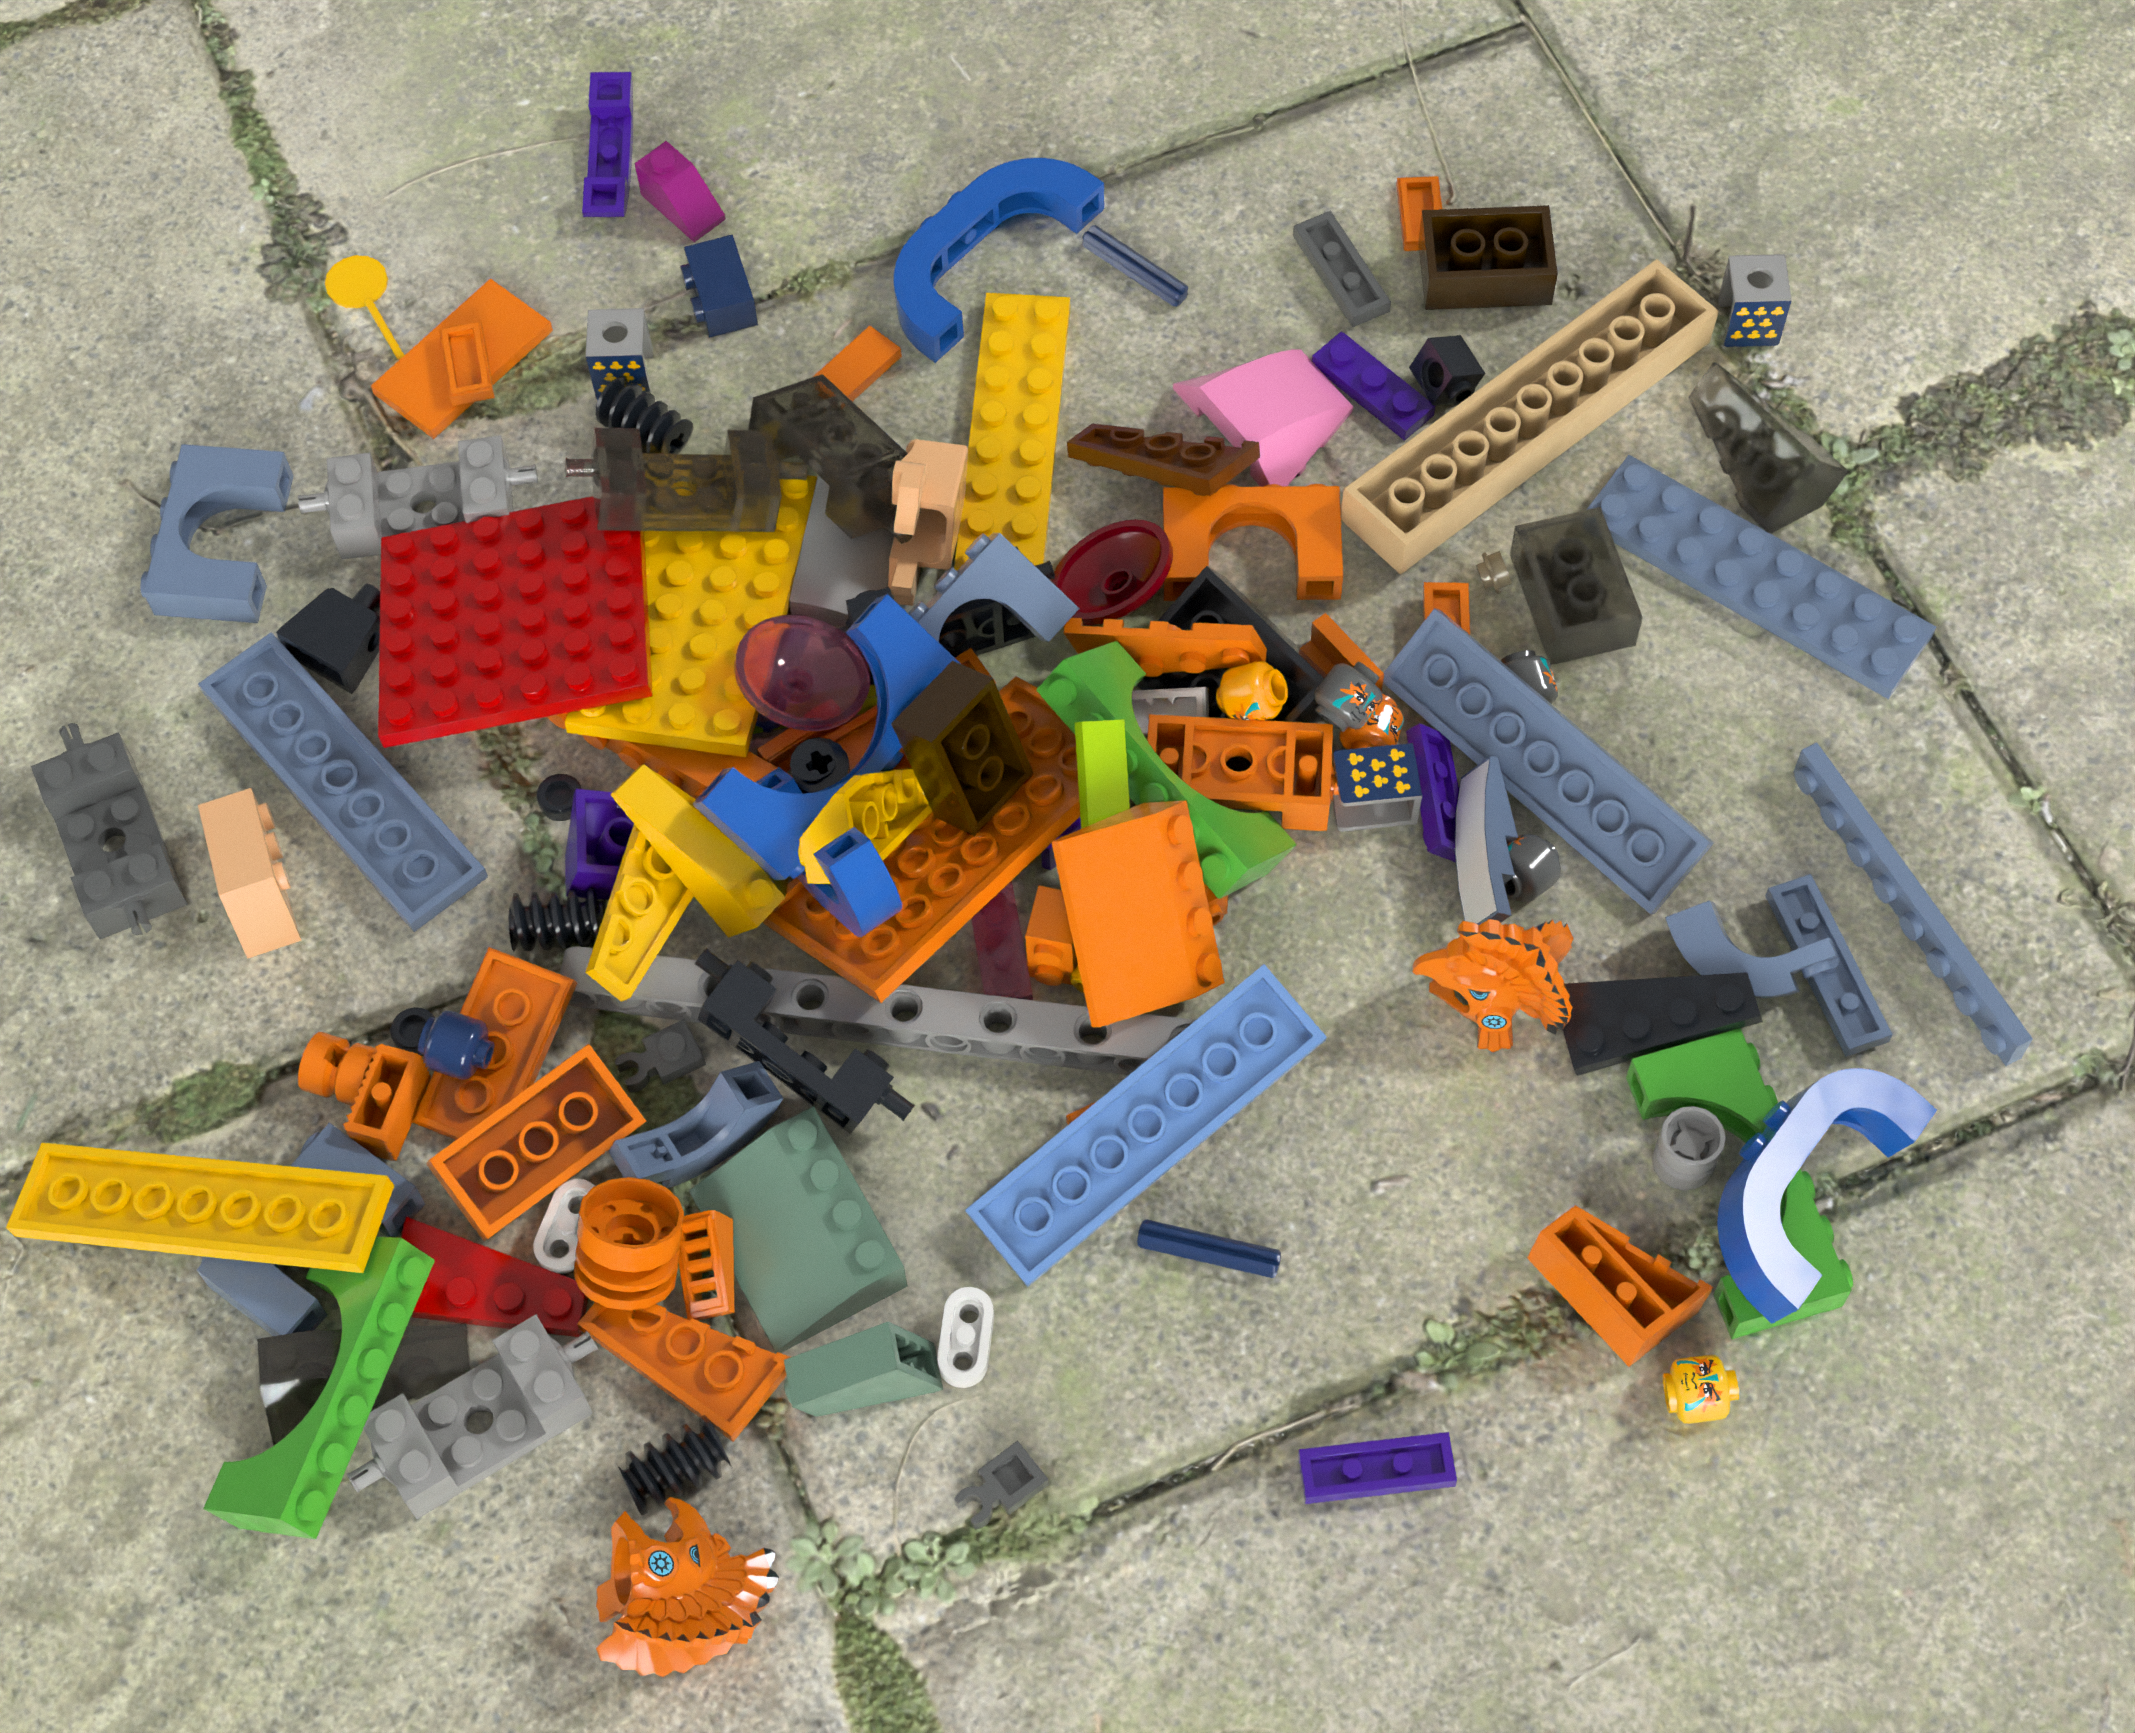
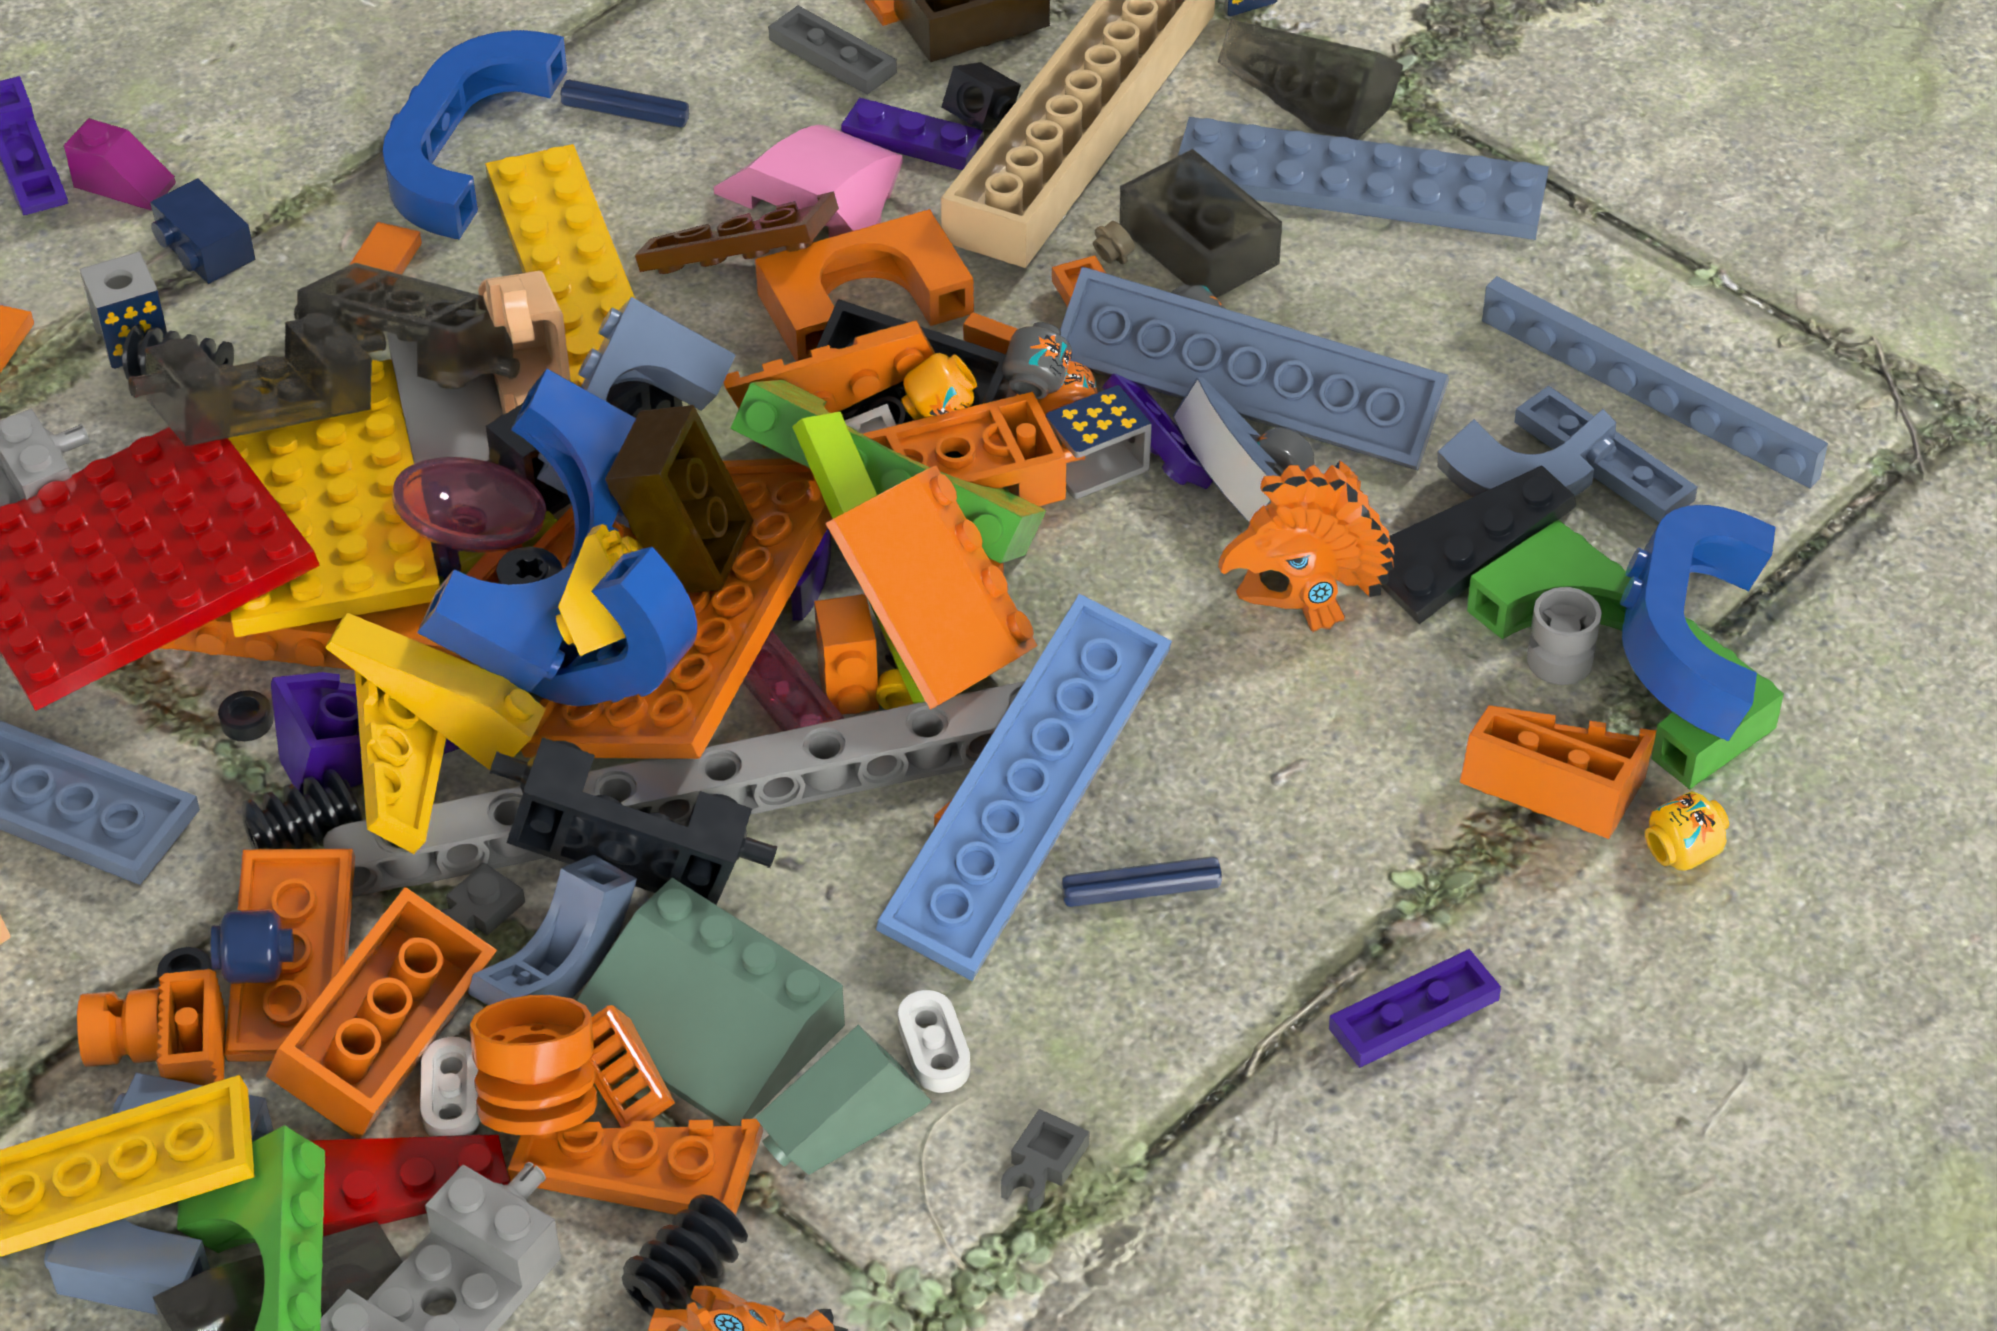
camera: 25 degrees left, 15 degrees down
dark red dish [1051,519,1173,625] -> none

